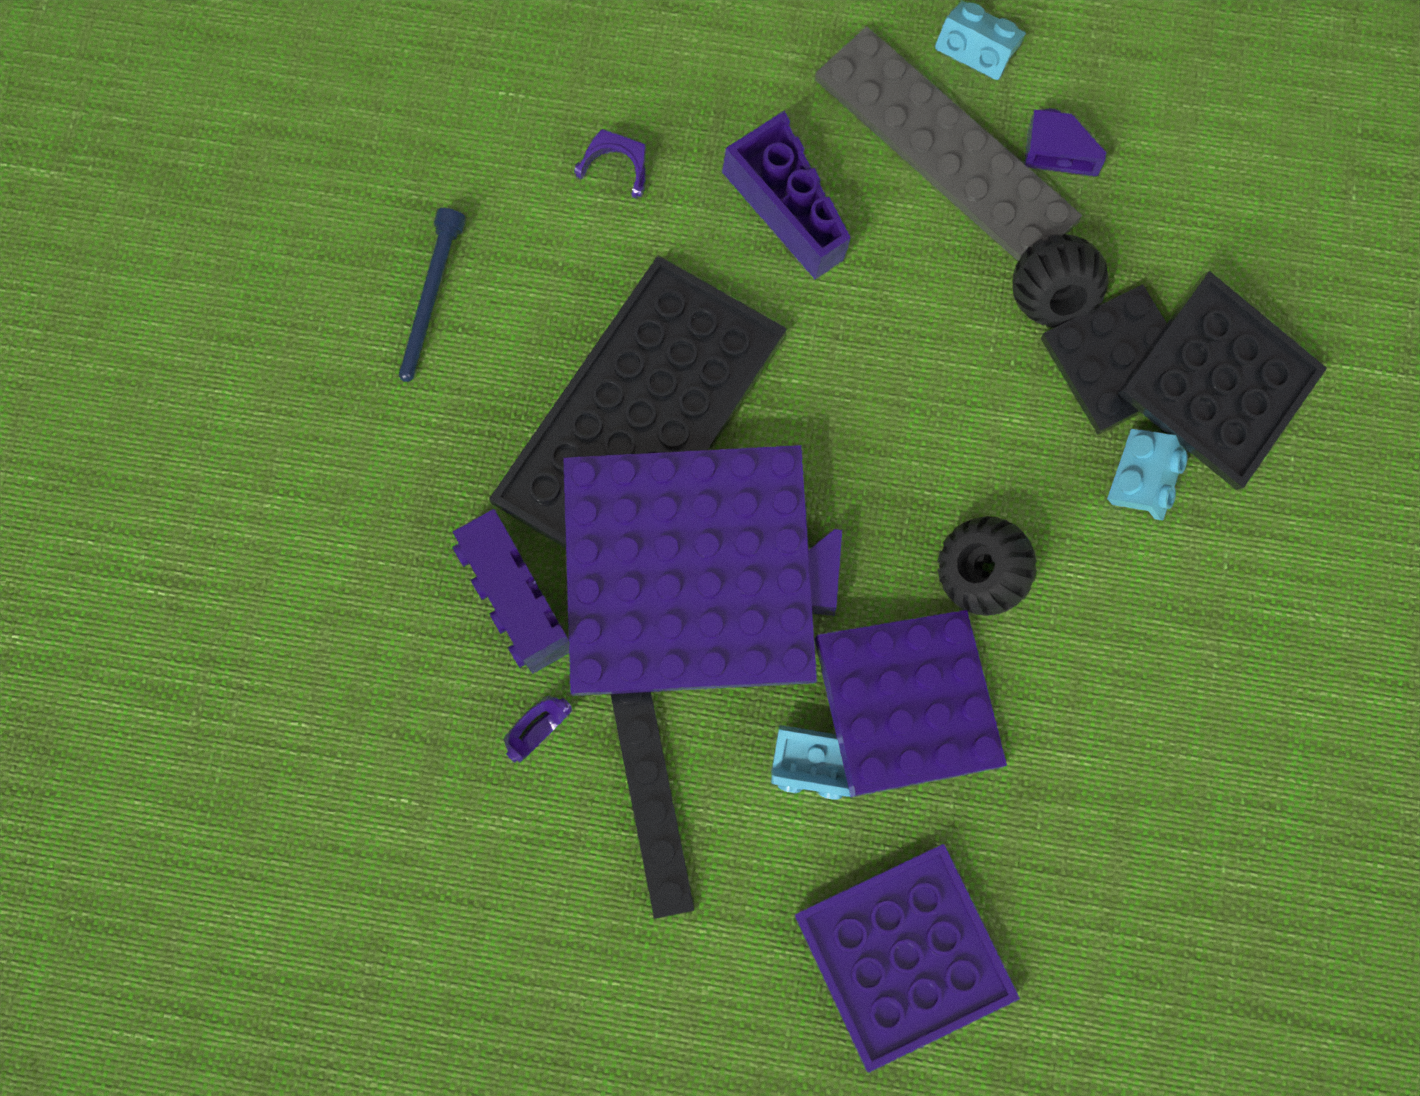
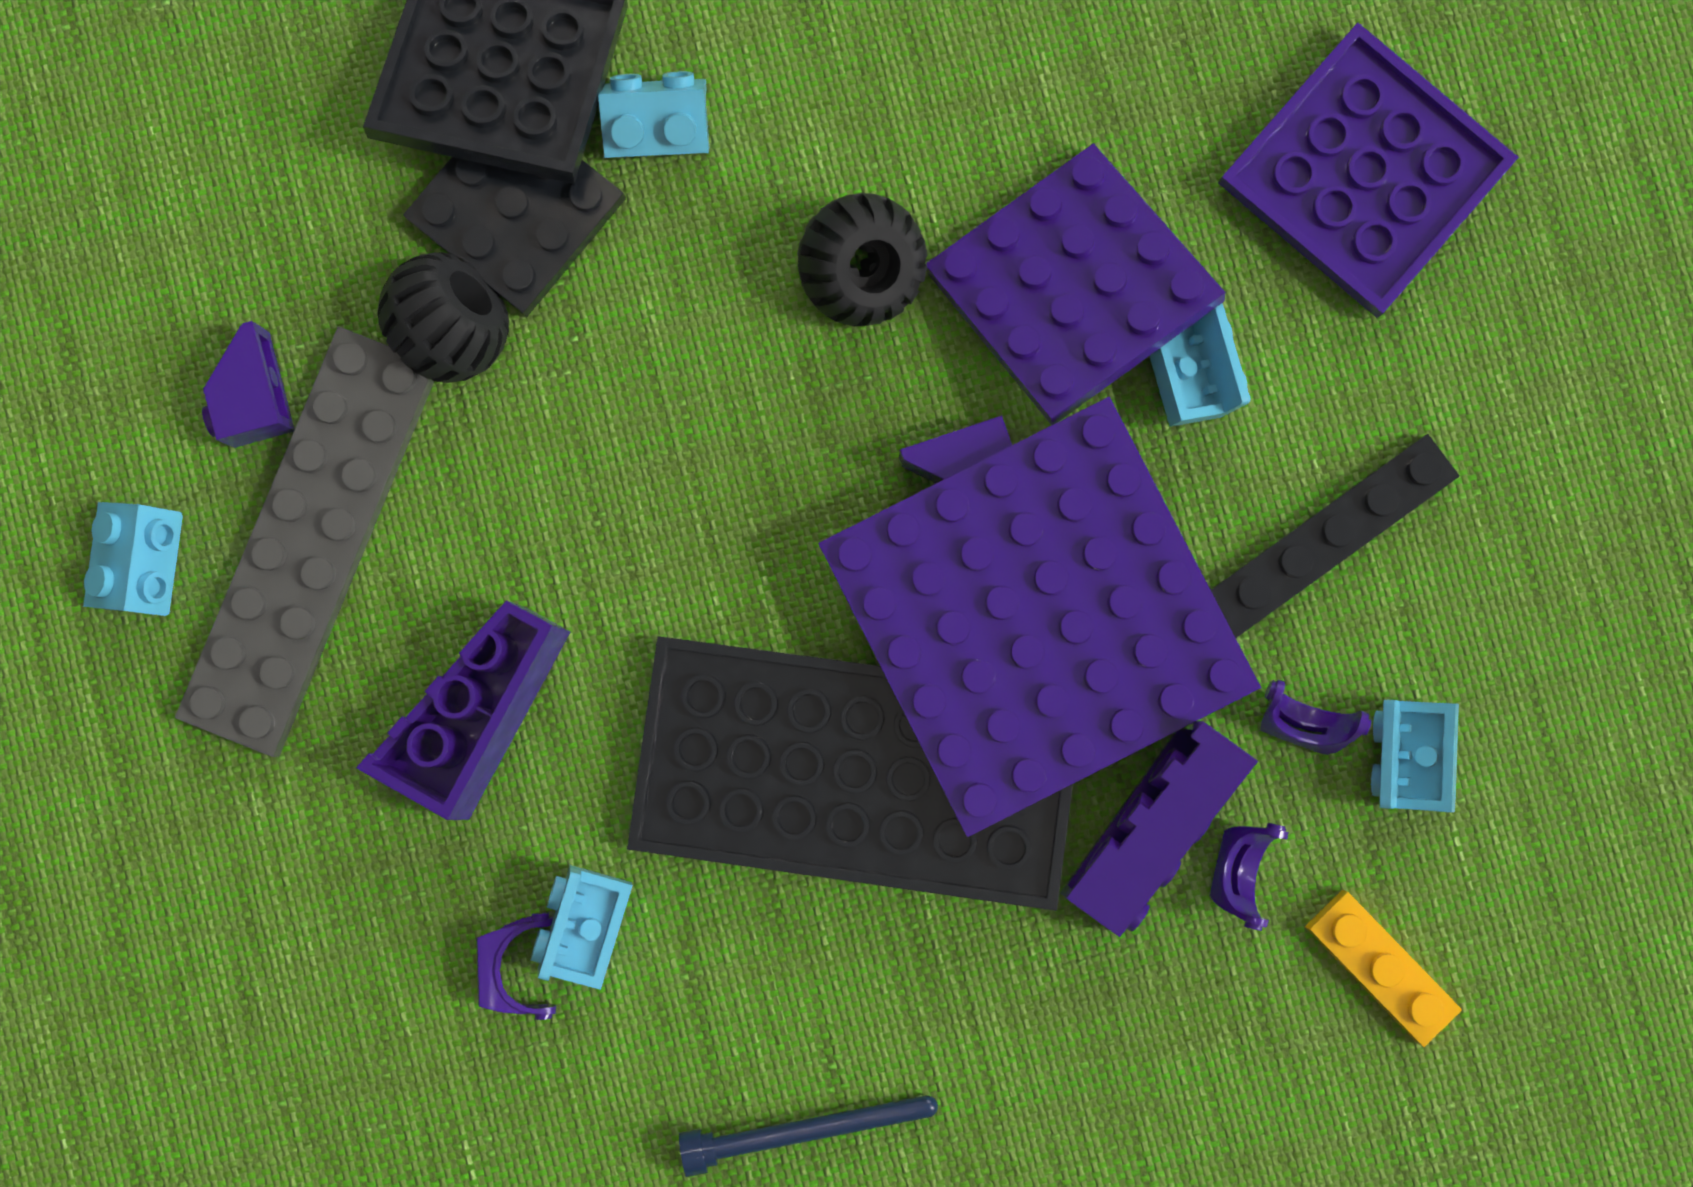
camera: 115 degrees left, 10 degrees up
none -> medium azure bracket [530,865,633,990]
none -> dark purple helmet [1210,822,1289,931]
none -> yellow plate [1305,890,1462,1047]
none -> medium azure bracket [1371,700,1459,812]

